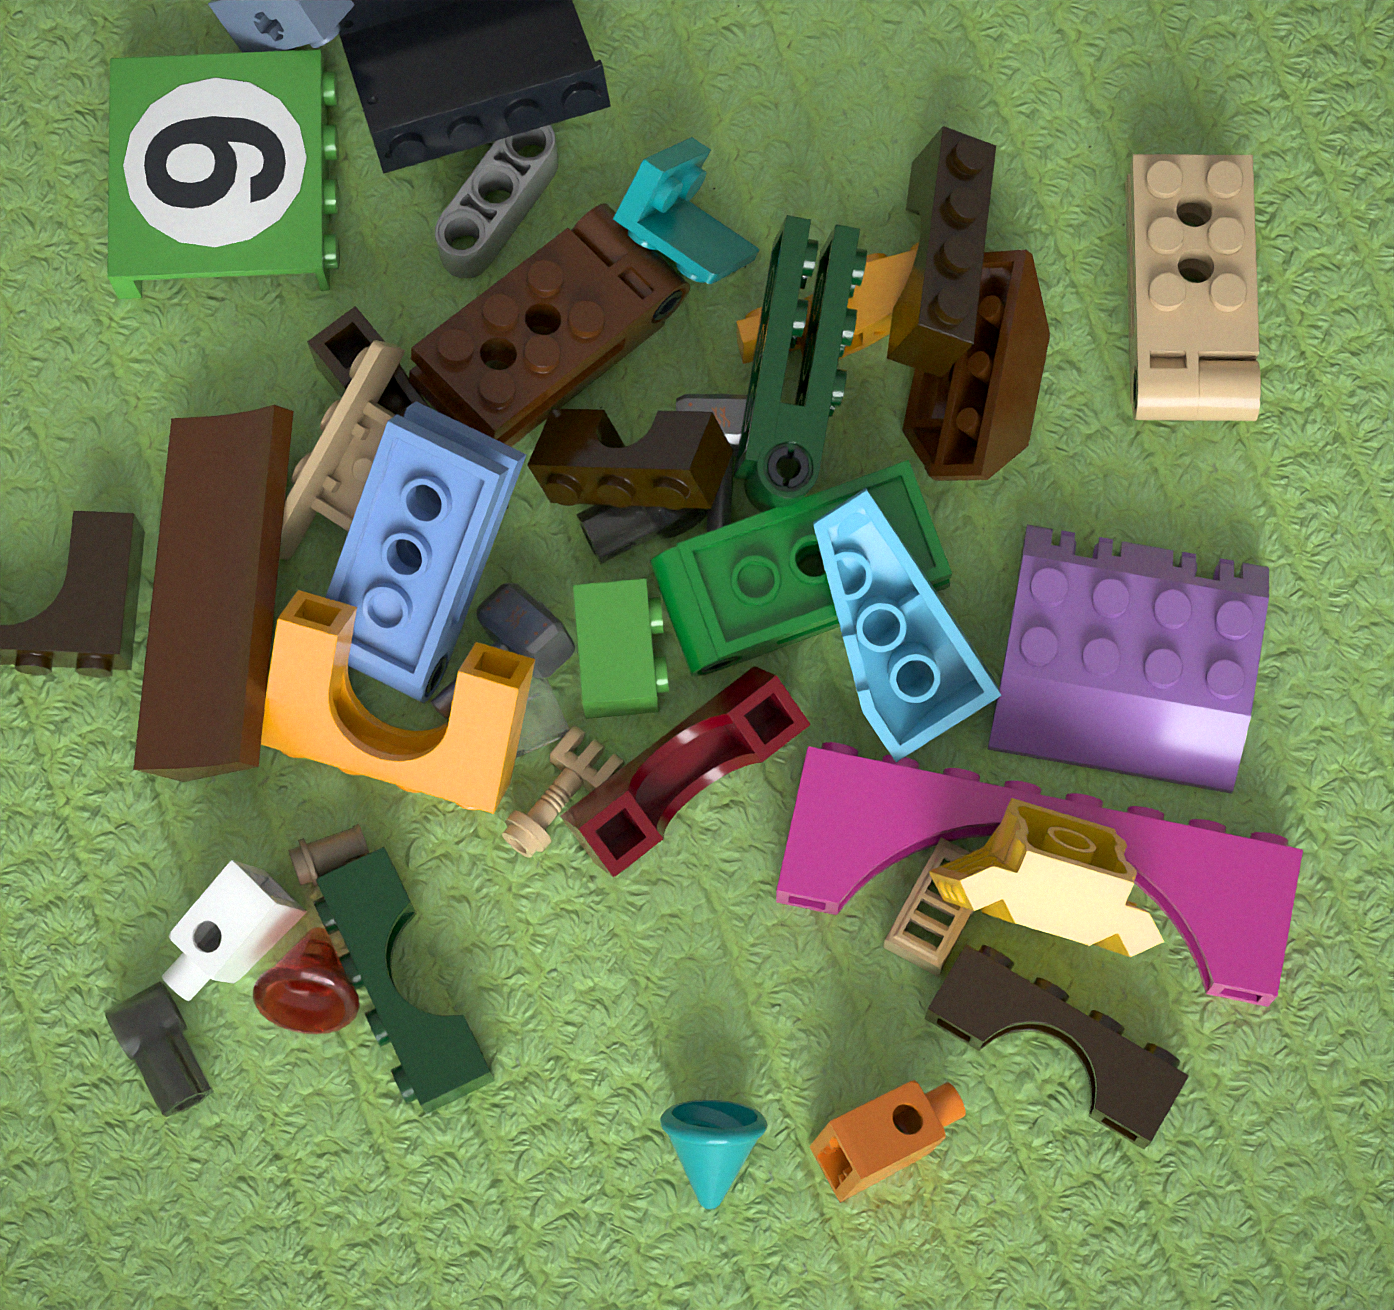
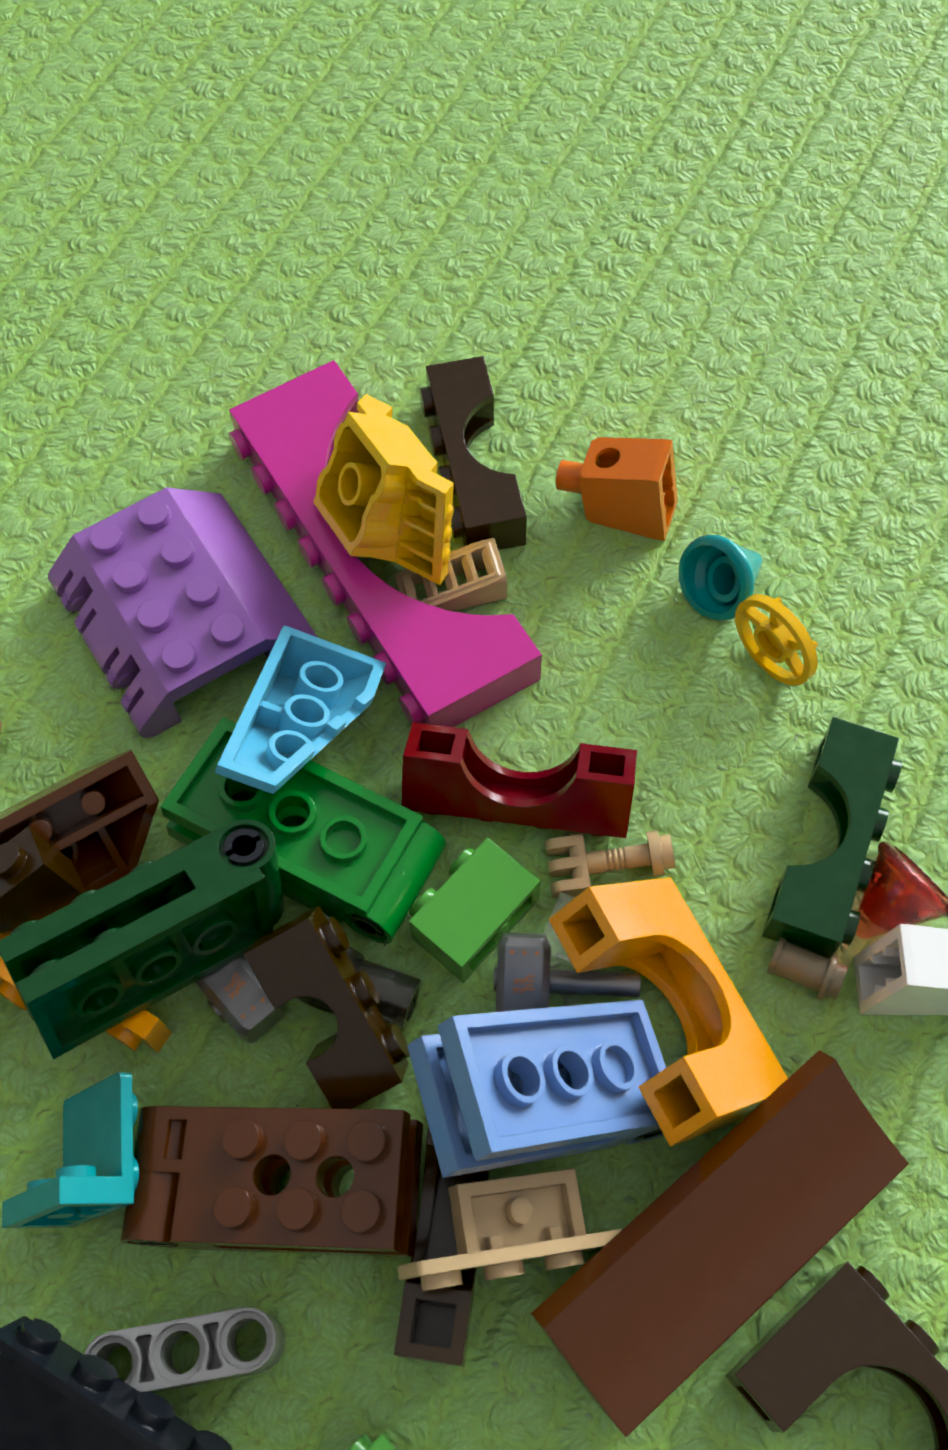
camera: 135 degrees left, 10 degrees down
none -> yellow wheel [735,594,818,686]

